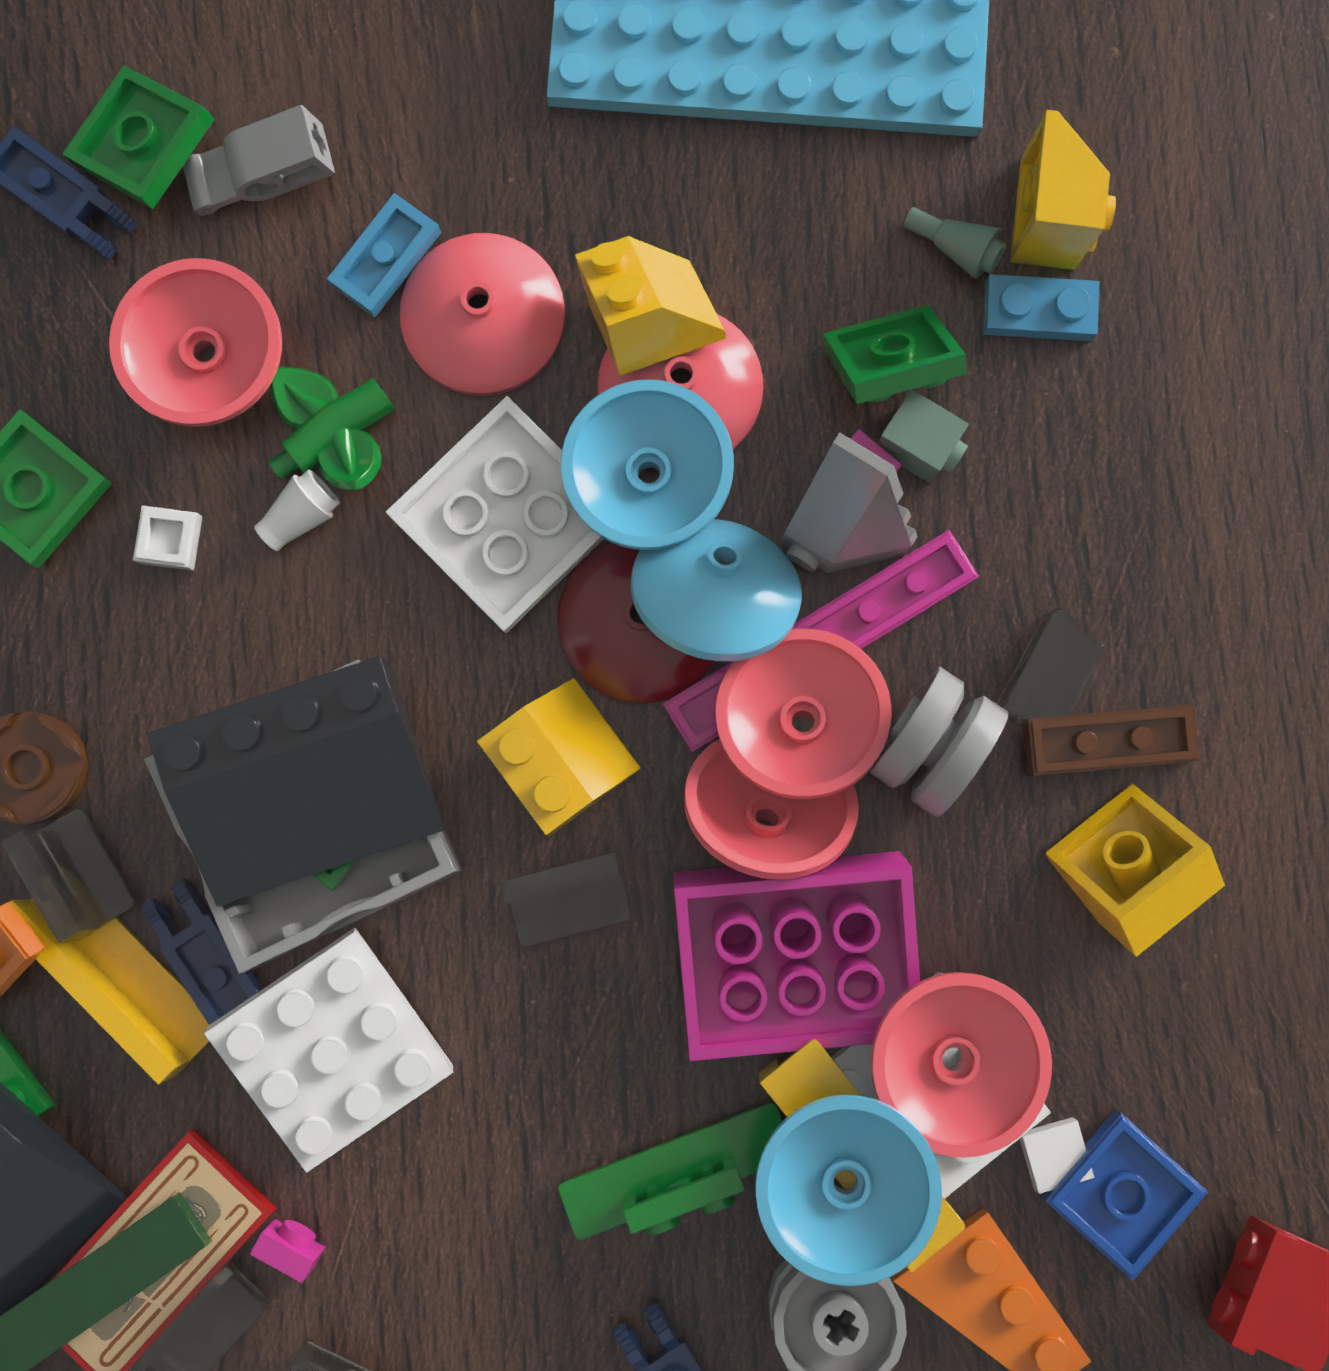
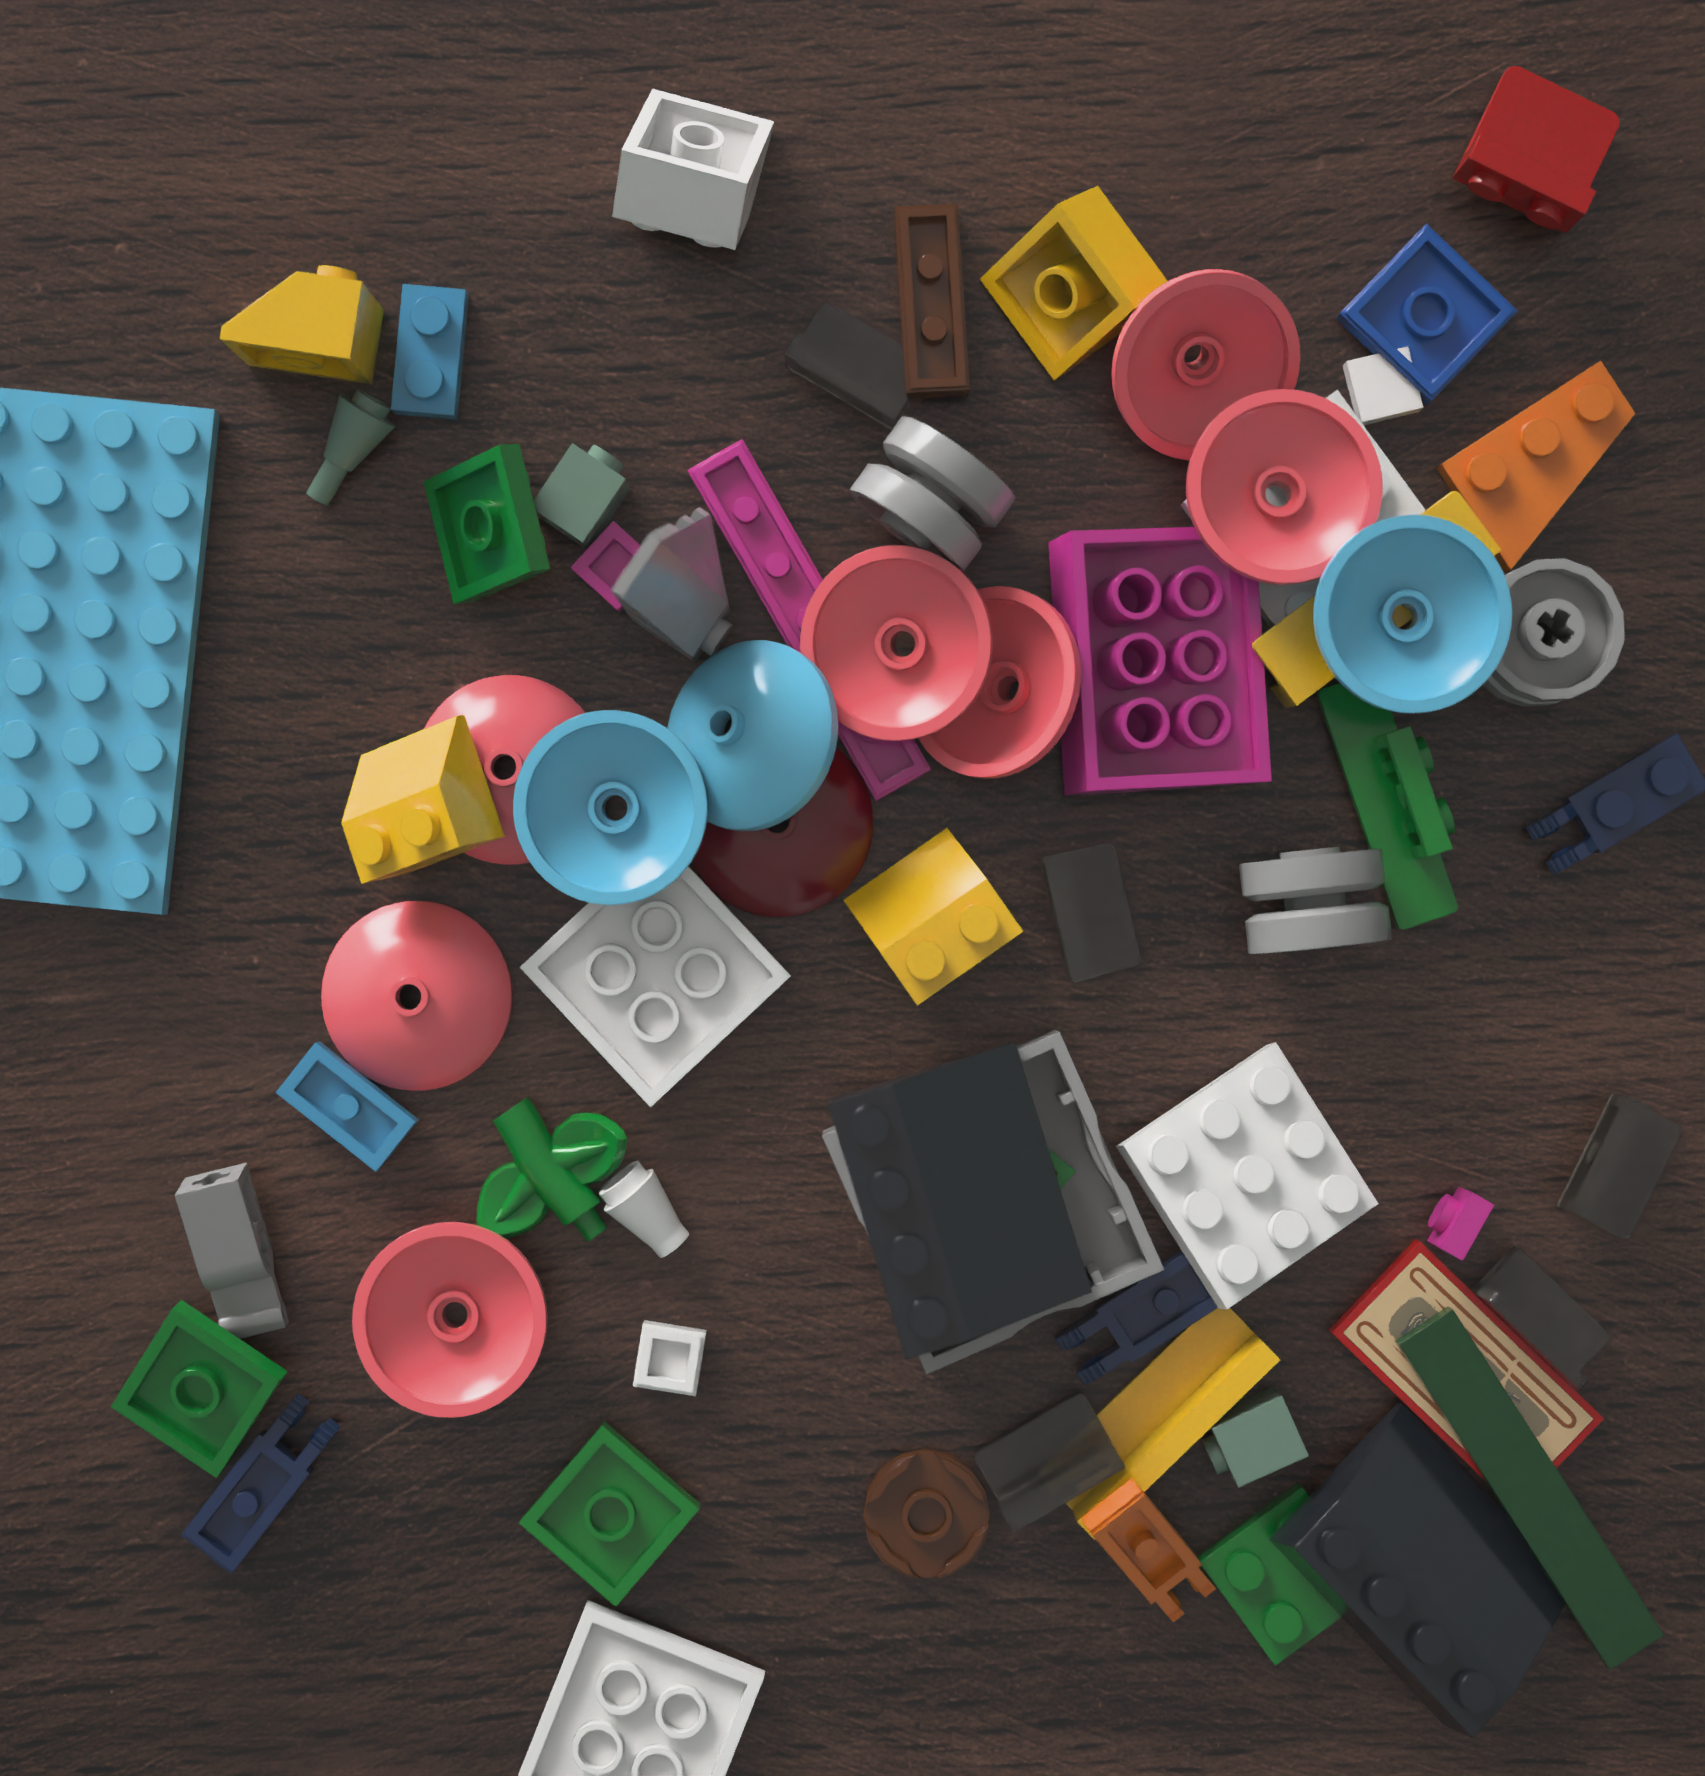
camera: 85 degrees left, 5 degrees up
none -> white slope [612,89,774,250]
none -> coral dish [1111,269,1301,461]
none -> sand green brick [1201,1387,1309,1488]
none -> light grey wheel [1239,847,1392,954]

